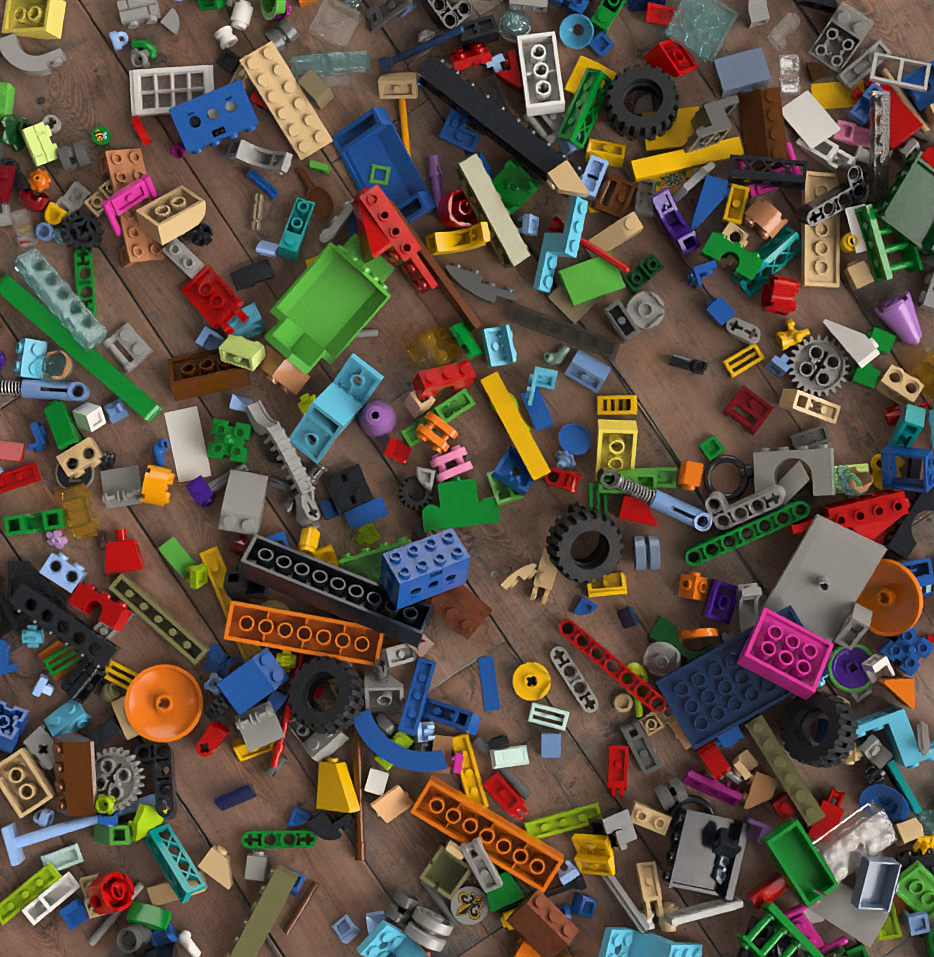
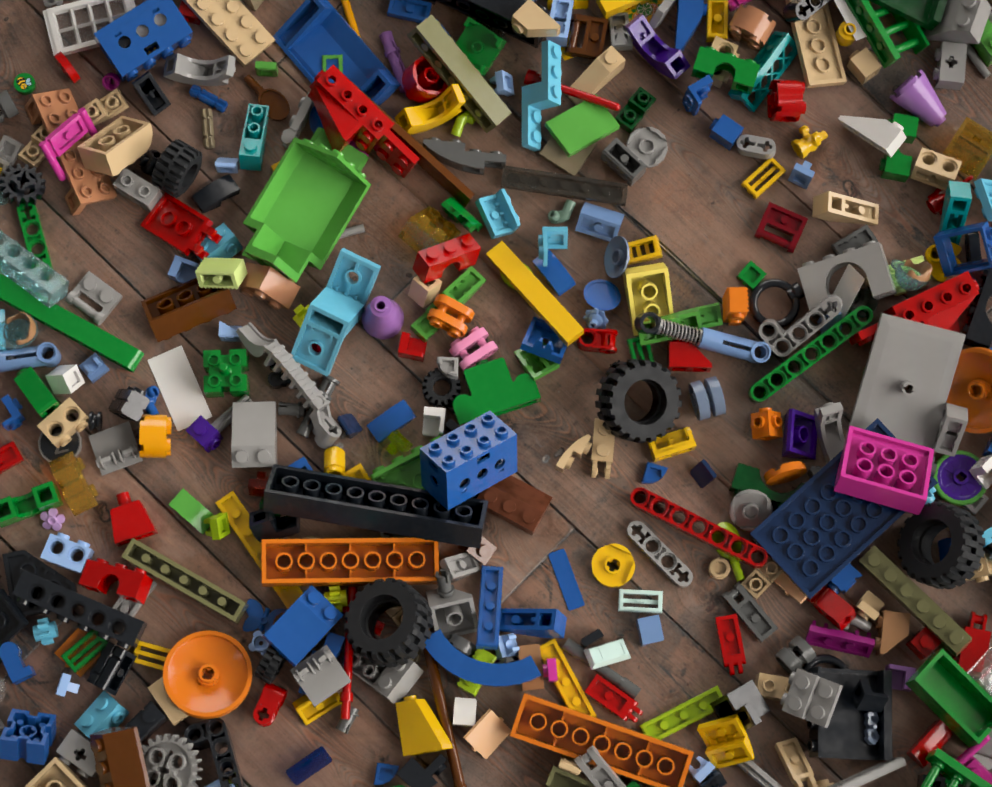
camera: 15 degrees left, 10 degrees down
olive plate [100,683,120,702] -> none
black brick [324,464,374,514] -> none
black bar [669,353,708,375] -> none
light grey gear [788,335,850,398] -> none
none -> tan slope [82,88,129,126]
none -> brick [108,386,150,421]
none -> black slope [132,71,171,116]
none -> black tyre [152,139,203,198]
none -> white panel [422,406,446,437]
none -> lime arm [450,111,476,137]
none -> sand blue dish [604,236,630,278]
none -> light grey plate [781,668,843,728]

